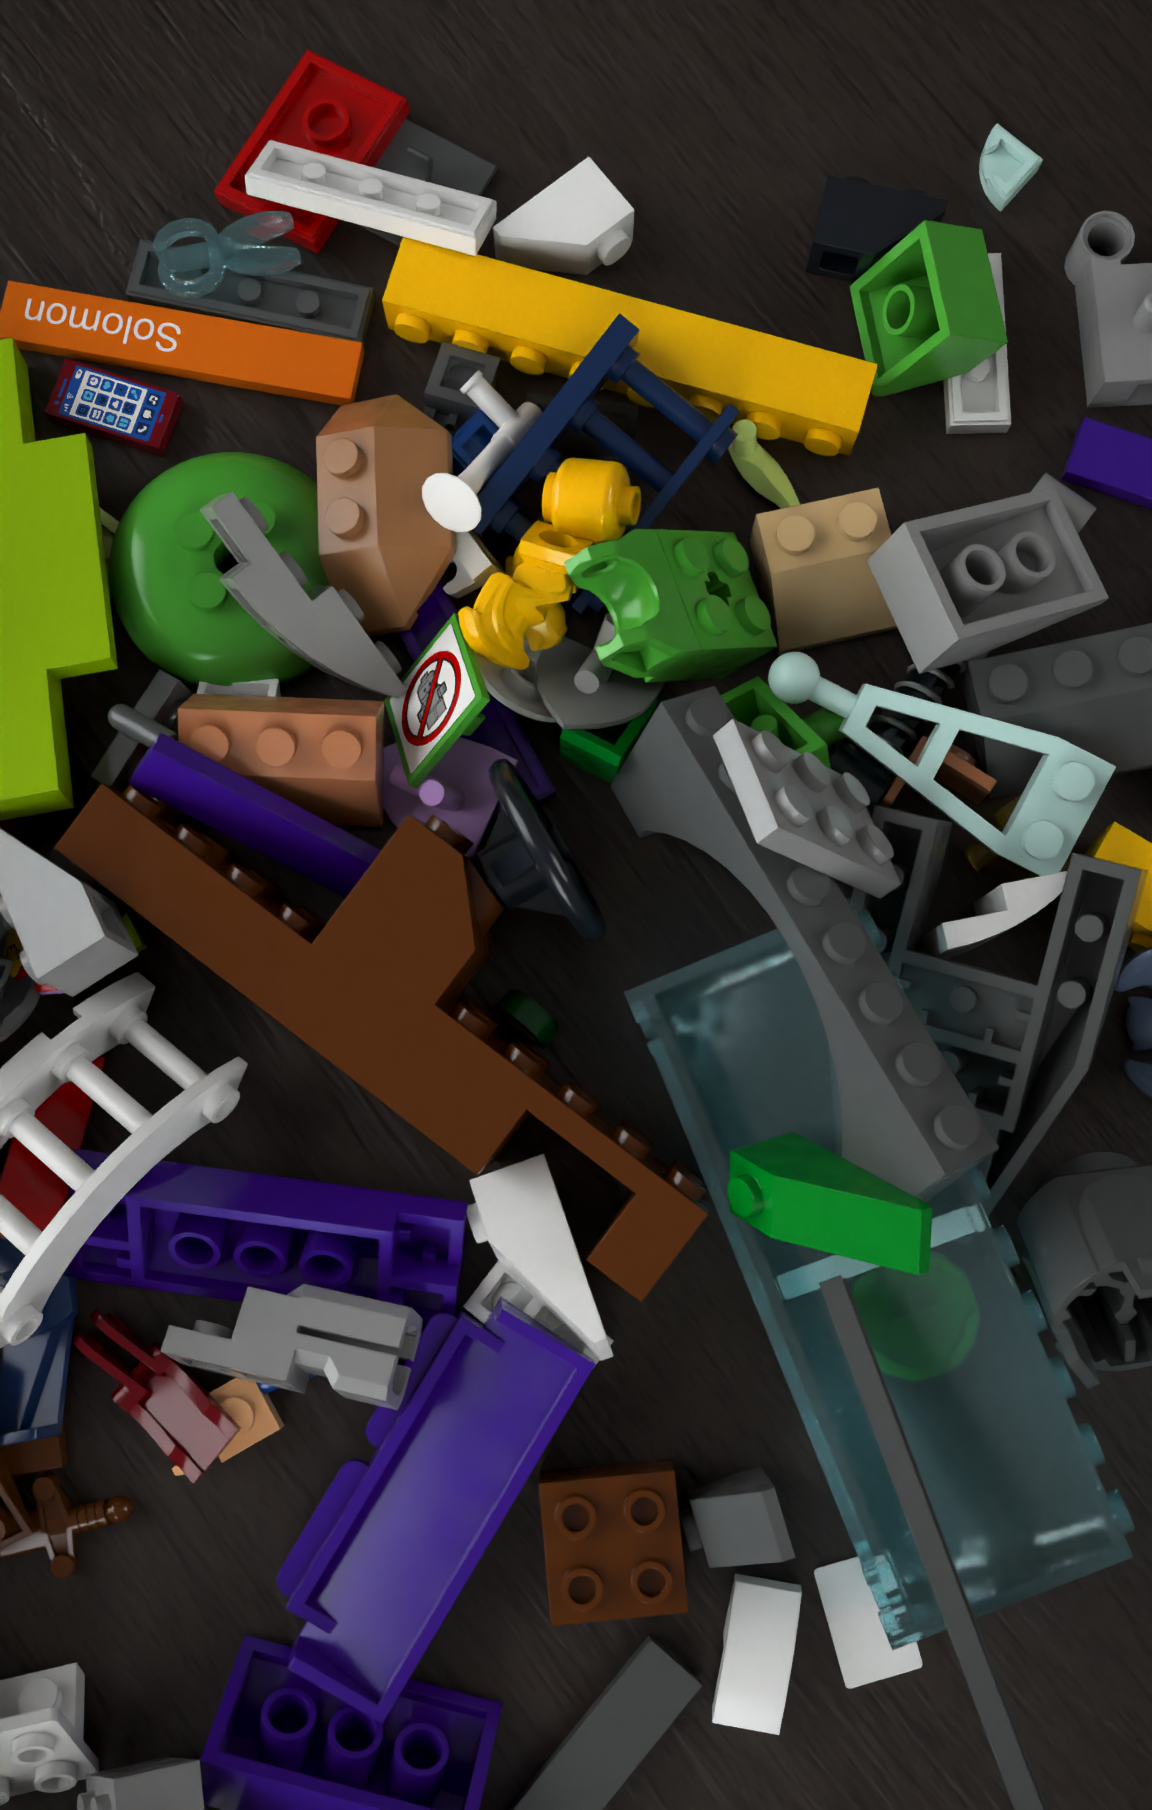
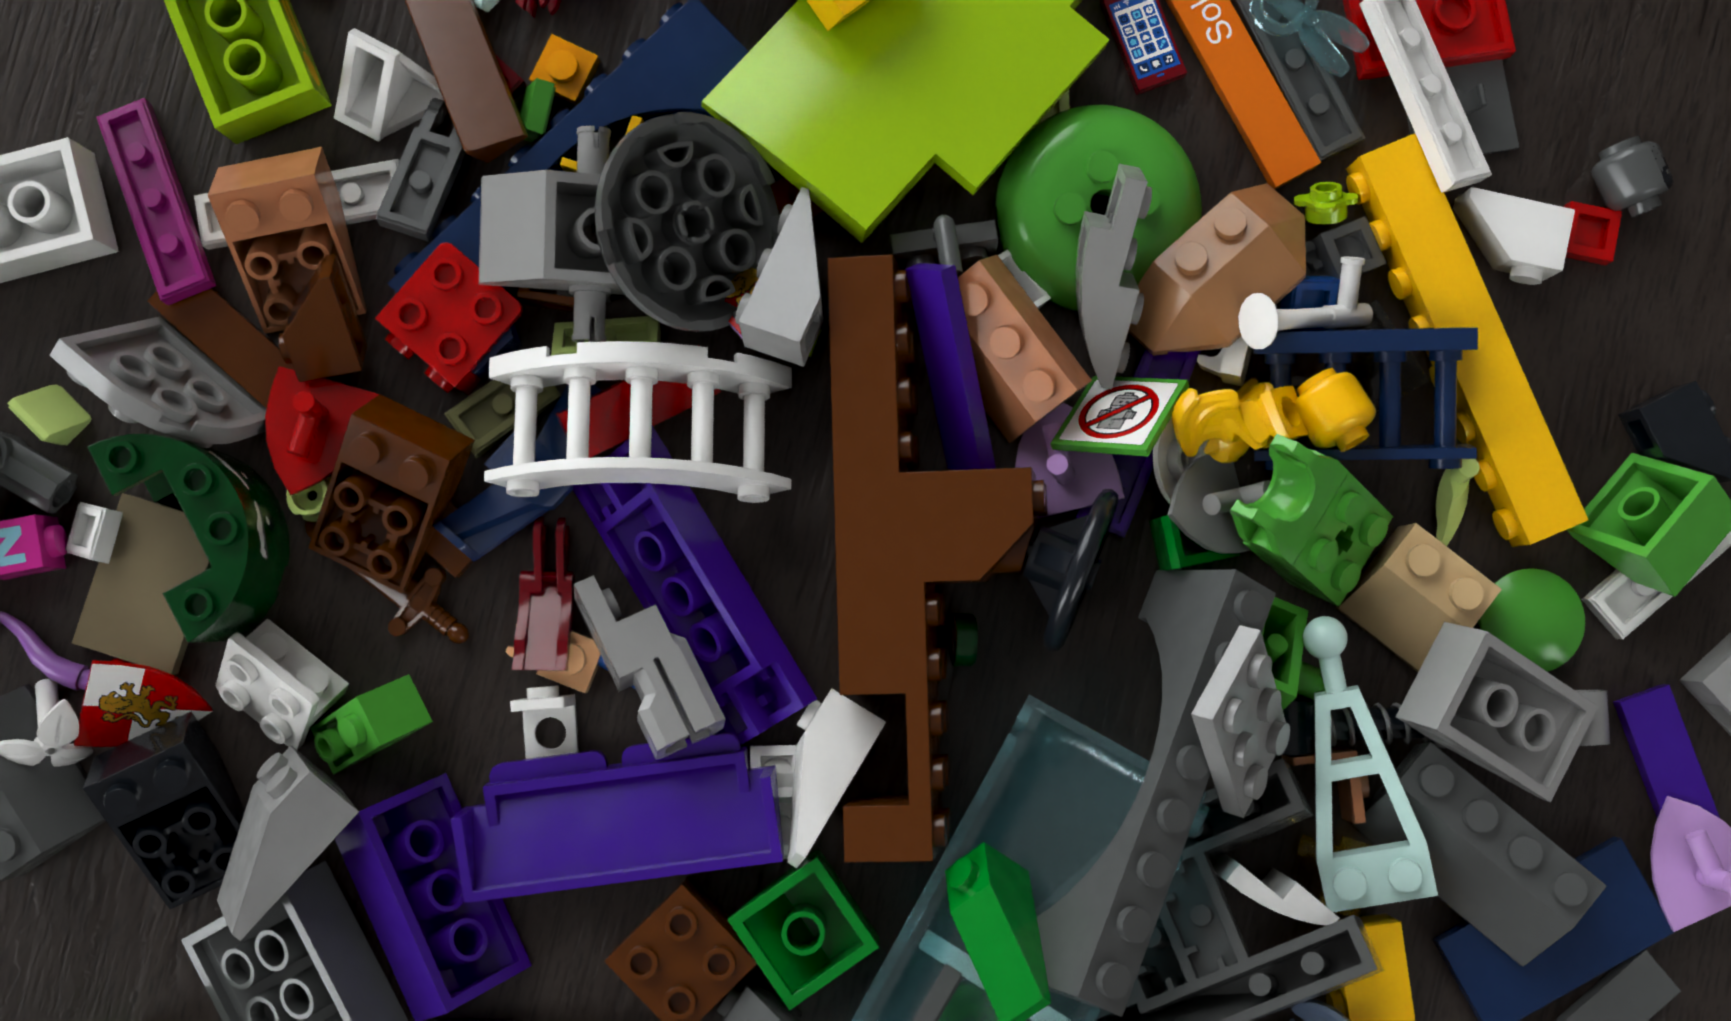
camera: 50 degrees right, 5 degrees up
none -> bright green slope [310,674,433,775]
none -> white bracket [510,685,579,759]
none -> green slope [727,849,879,1011]
none -> lime plate [1294,182,1358,225]
none -> bright green dish [1477,568,1585,672]
none -> red tile [1563,201,1622,266]
none -> dark grey head [1591,136,1674,218]

